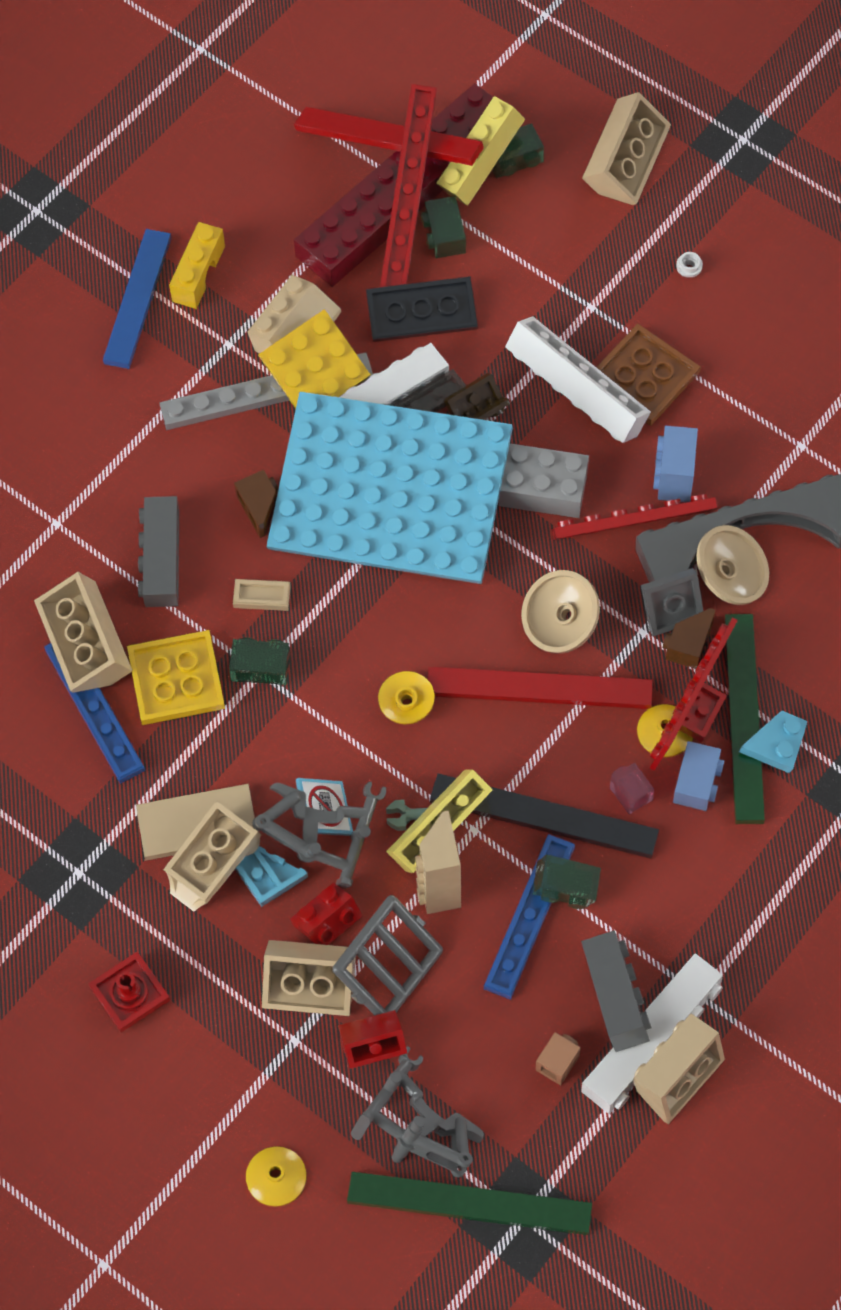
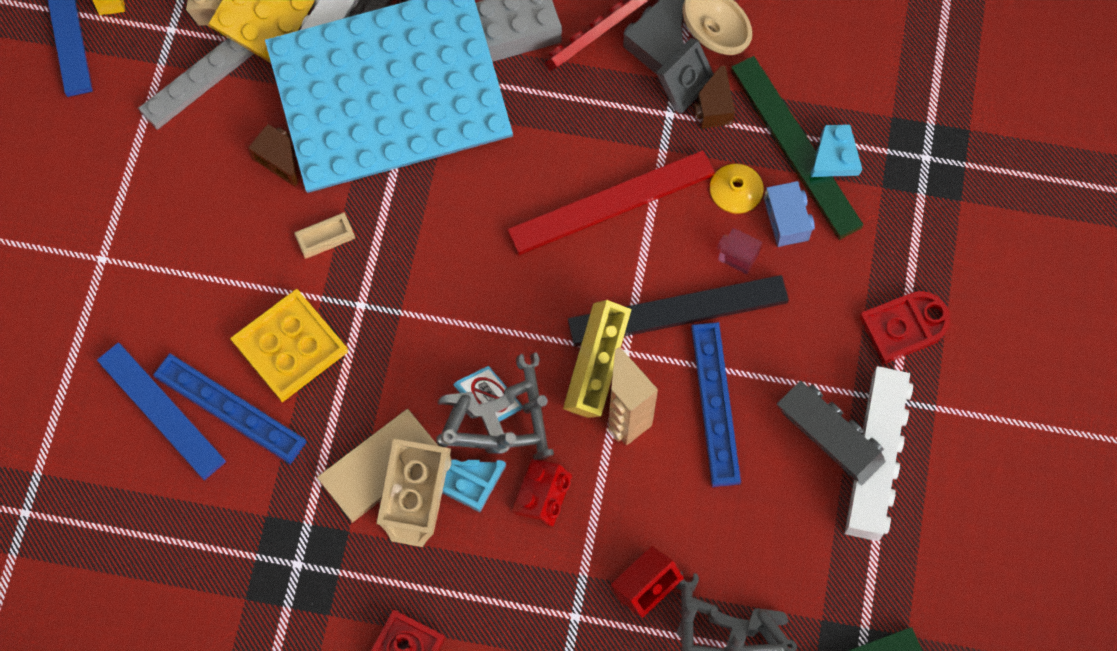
camera: 30 degrees left, 5 degrees up
tan slope [34,572,132,693] -> none
dark grey brick [138,496,179,607] -> none
clear green brick [229,637,290,685] -> none
tan slope [262,940,356,1016] -> none
dark grey bar [332,895,443,1015] -> none
yellow dish [378,671,435,724] -> none
sand green bar [386,800,428,831] -> none
tan dish [522,570,600,653] -> none
clear green brick [532,854,601,909] -> none
nougat brick [535,1032,580,1086] -> none
tan slope [633,1013,725,1124] -> none
red bracket [649,618,738,771] -> none
none -> blue tile [97,342,226,481]
none -> red tile [859,291,950,365]

